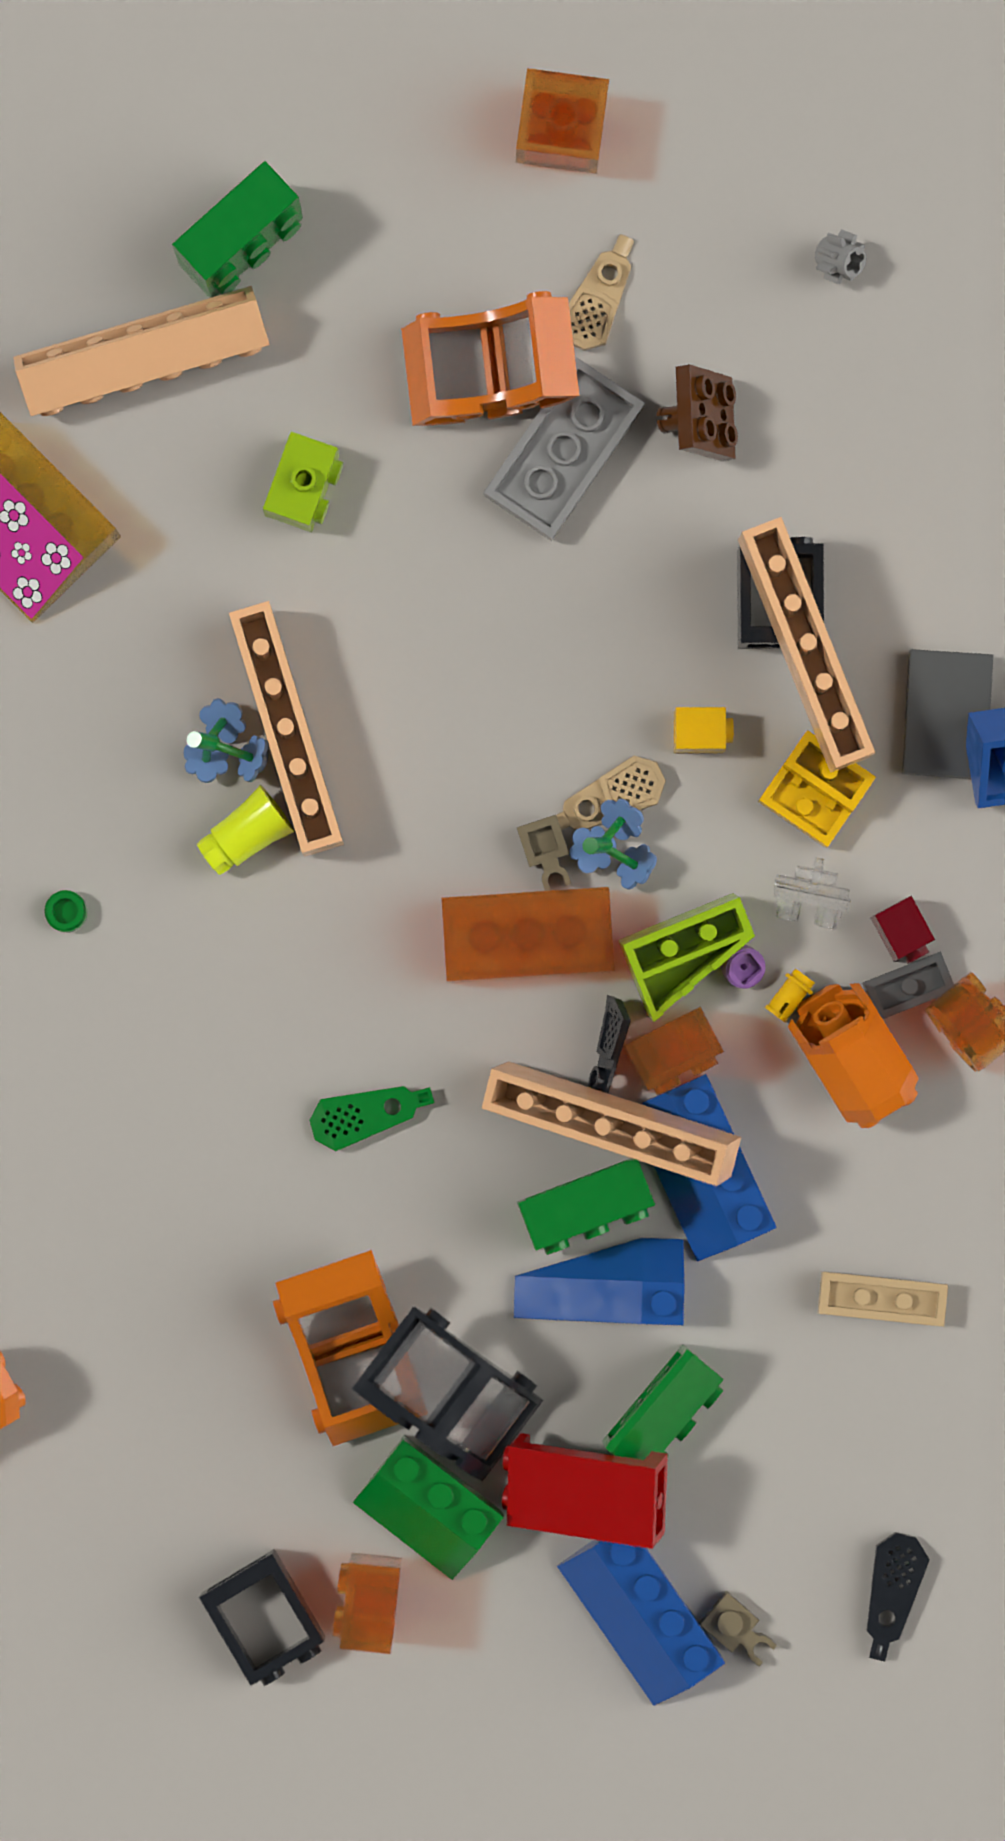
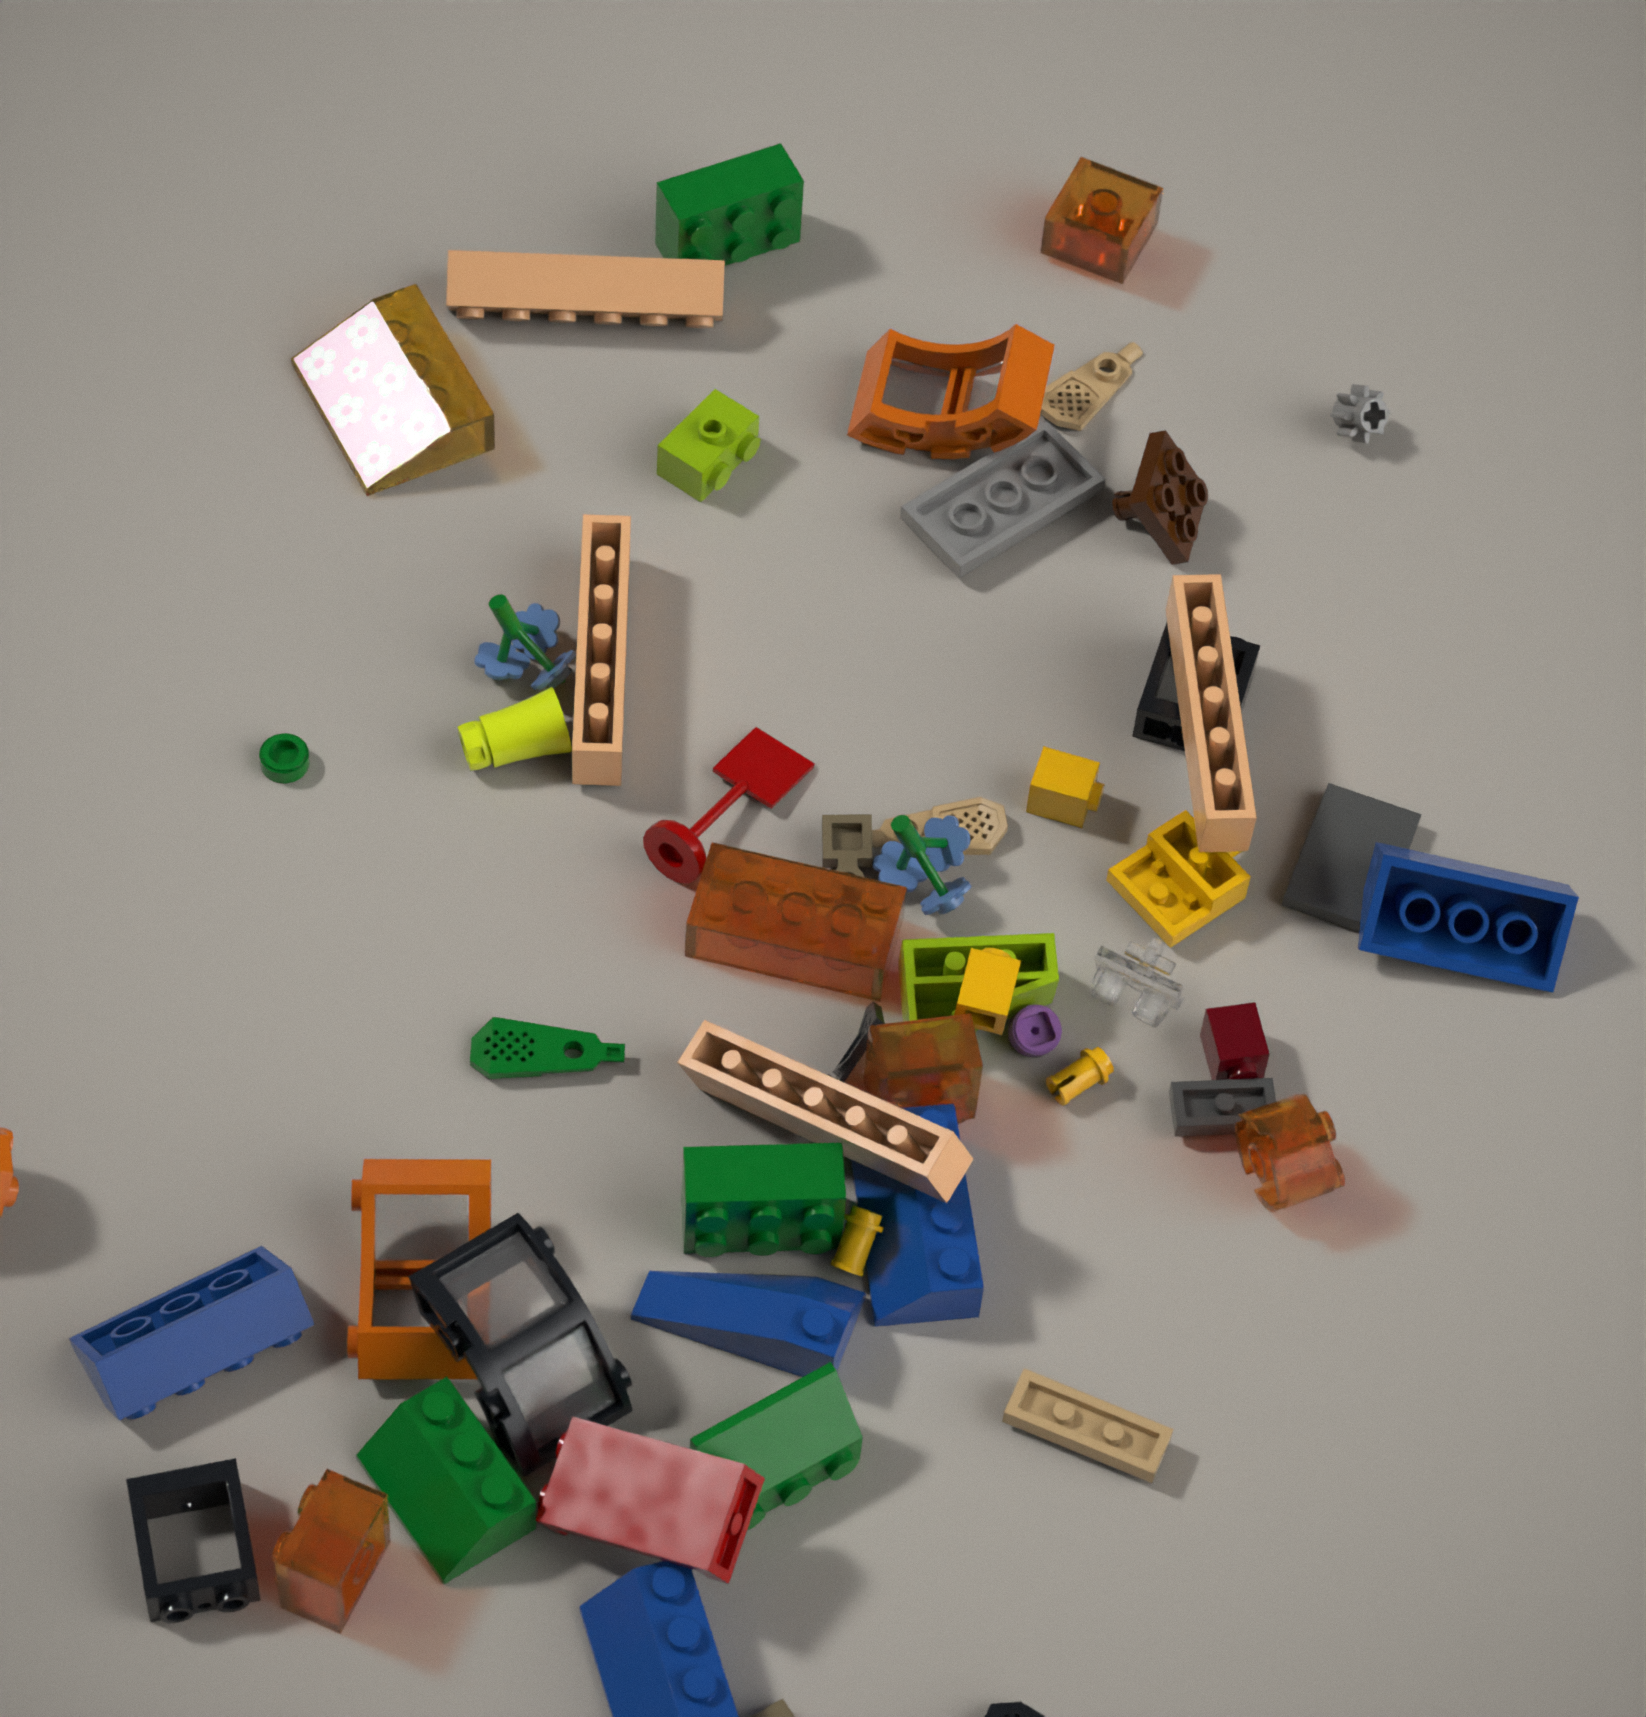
camera: 20 degrees right, 30 degrees down
orange brick [788,983,919,1128] -> none
none -> blue slope [69,1246,315,1421]
none -> red piece [643,727,815,884]
none -> yellow pin [830,1205,884,1276]
none -> yellow brick [952,948,1021,1035]

